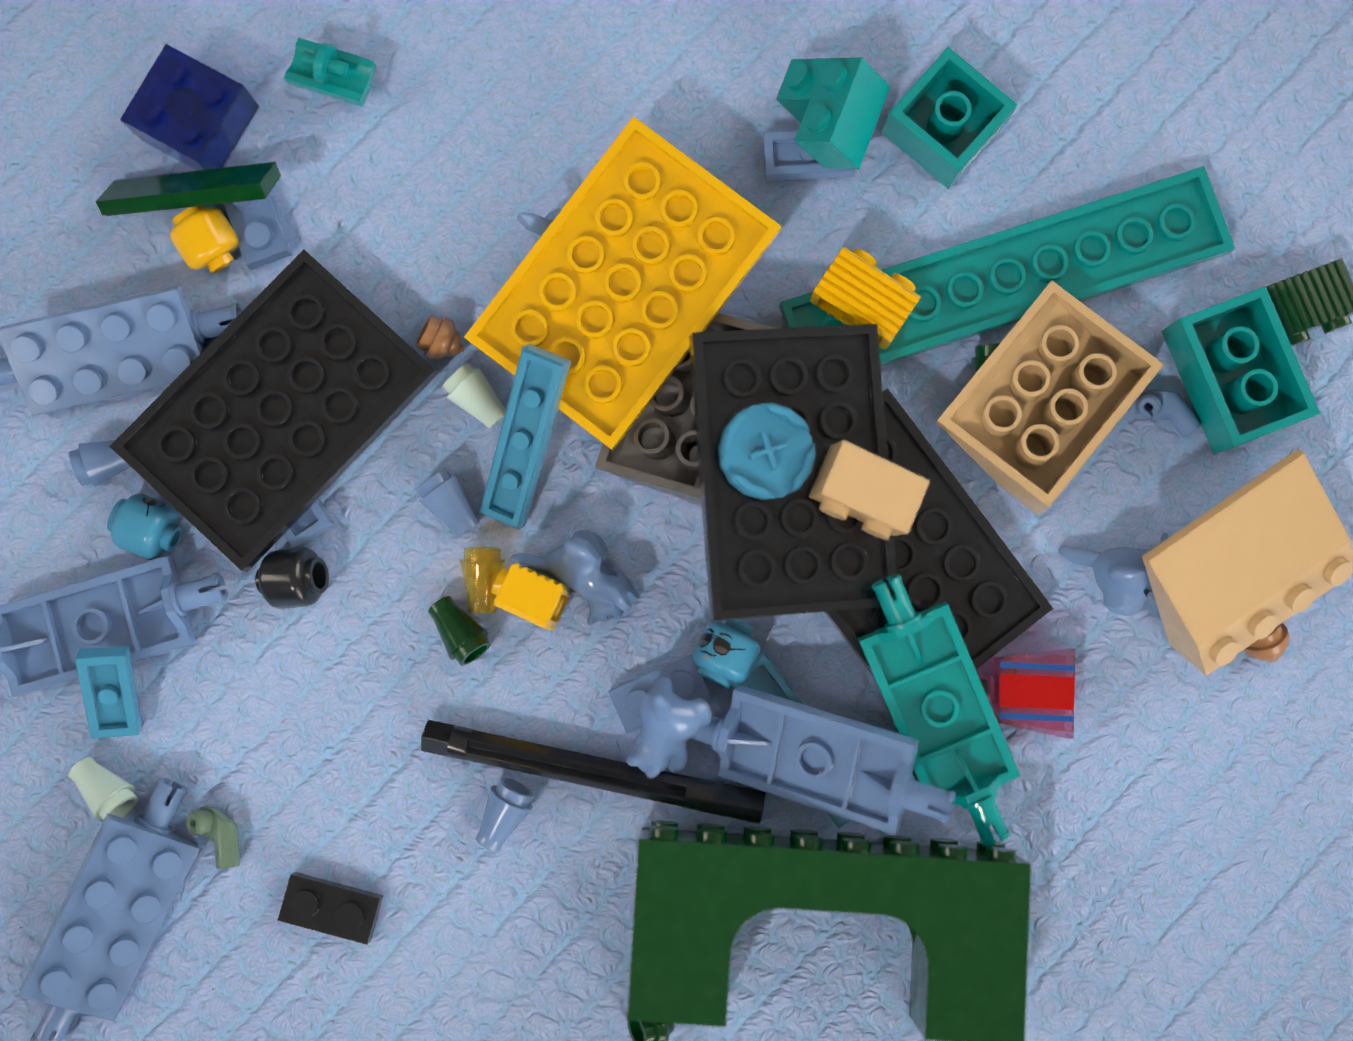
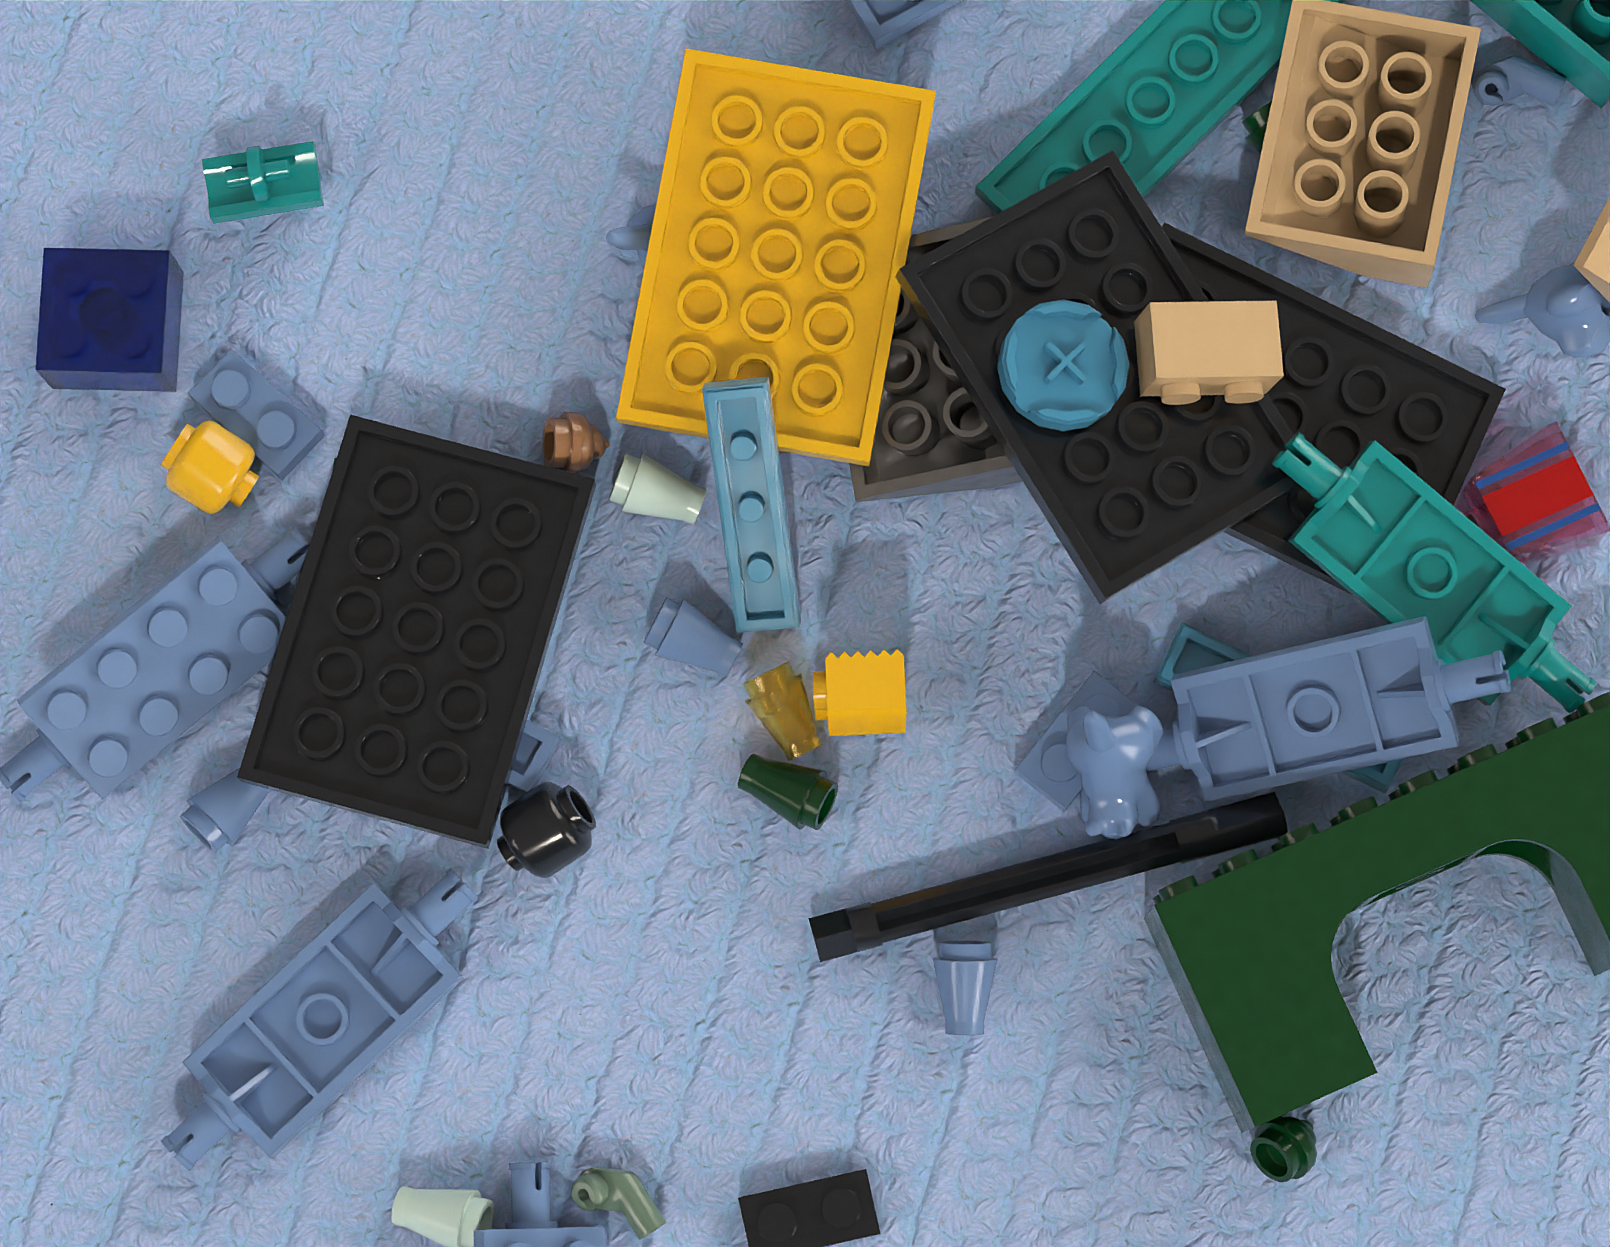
camera: 25 degrees left, 5 degrees down
dark azure plate [75,646,142,739] -> none
dark green tile [95,162,281,216] -> none
dark azure head [107,493,183,560] -> none
medium blue animal [509,530,639,625] -> none
dark azure head [692,619,760,689] -> none
yellow brick [810,246,921,350] -> none

